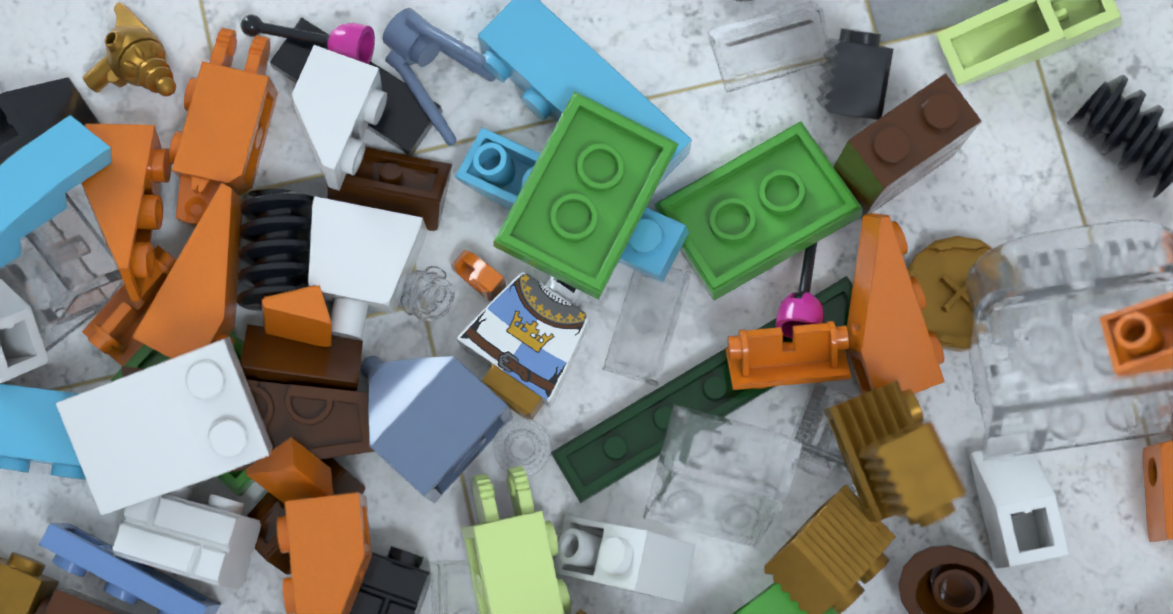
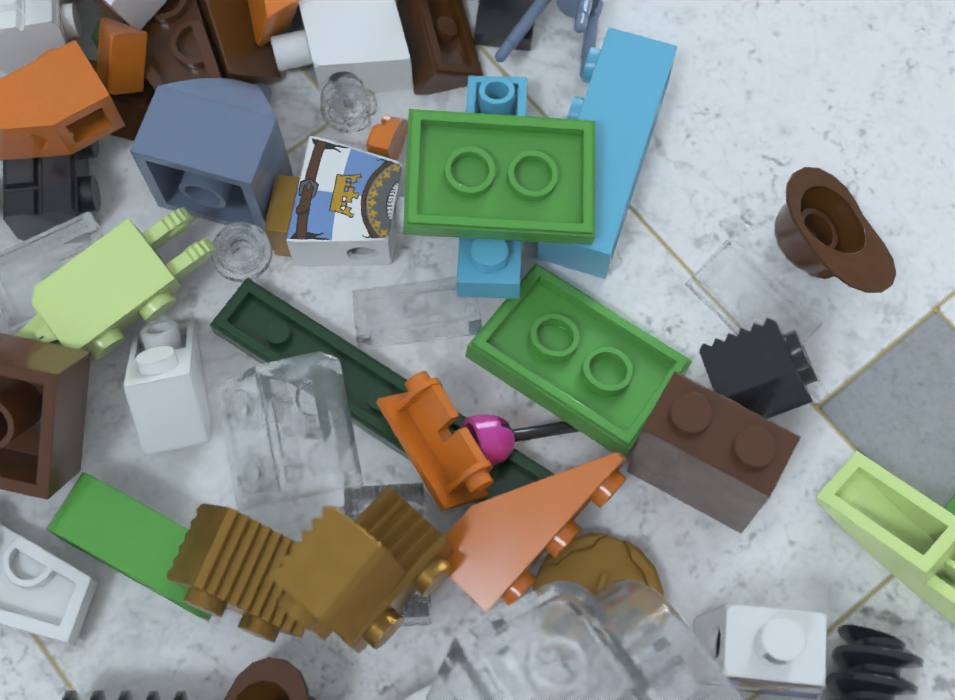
camera: 65 degrees right, 10 degrees down
none -> white torso [690,604,826,699]

